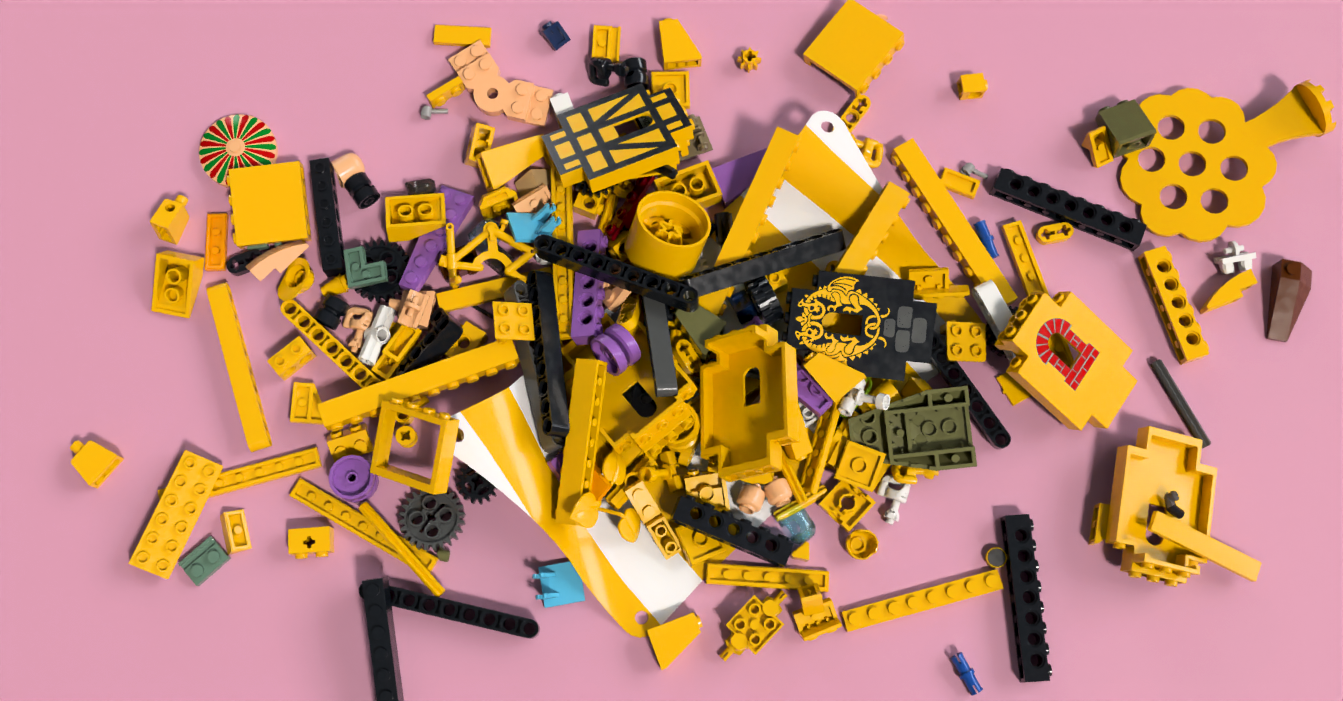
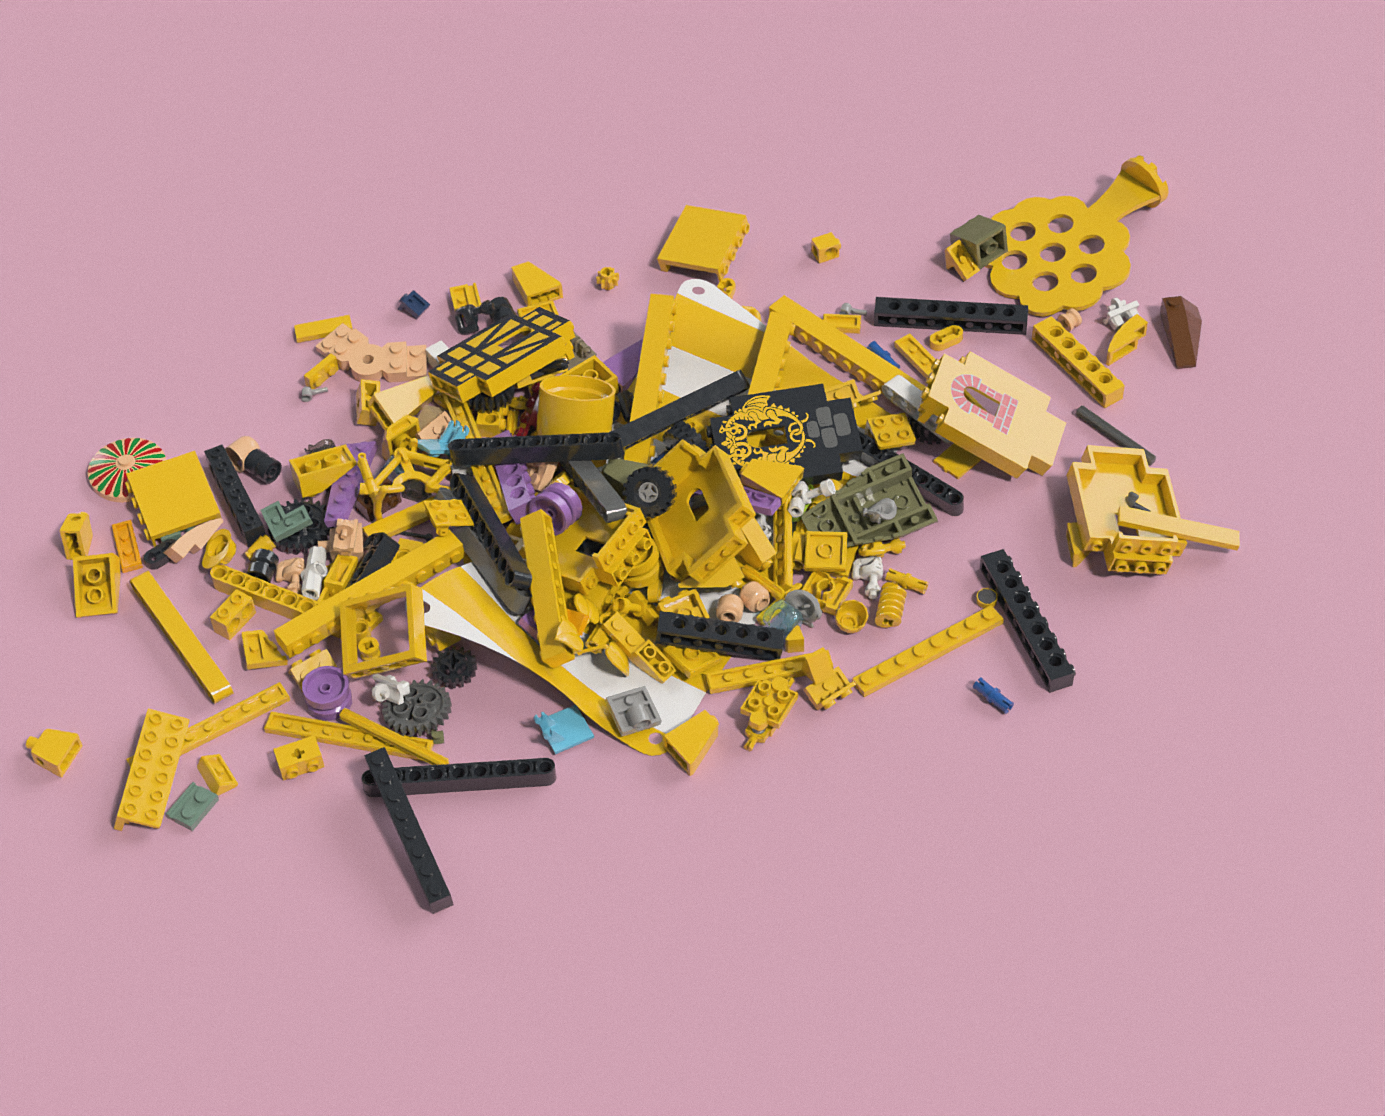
camera: 10 degrees left, 25 degrees down
none -> white hips [371,674,410,705]
none -> light grey plate [605,686,662,736]
none -> black wheel [623,465,677,518]
none -> light grey hat [785,590,822,628]
none -> light grey hat [863,498,897,524]
none -> yellow piece [875,582,907,628]
none -> yellow pin [885,568,929,594]
none -> light nougat wheel [1058,308,1082,332]

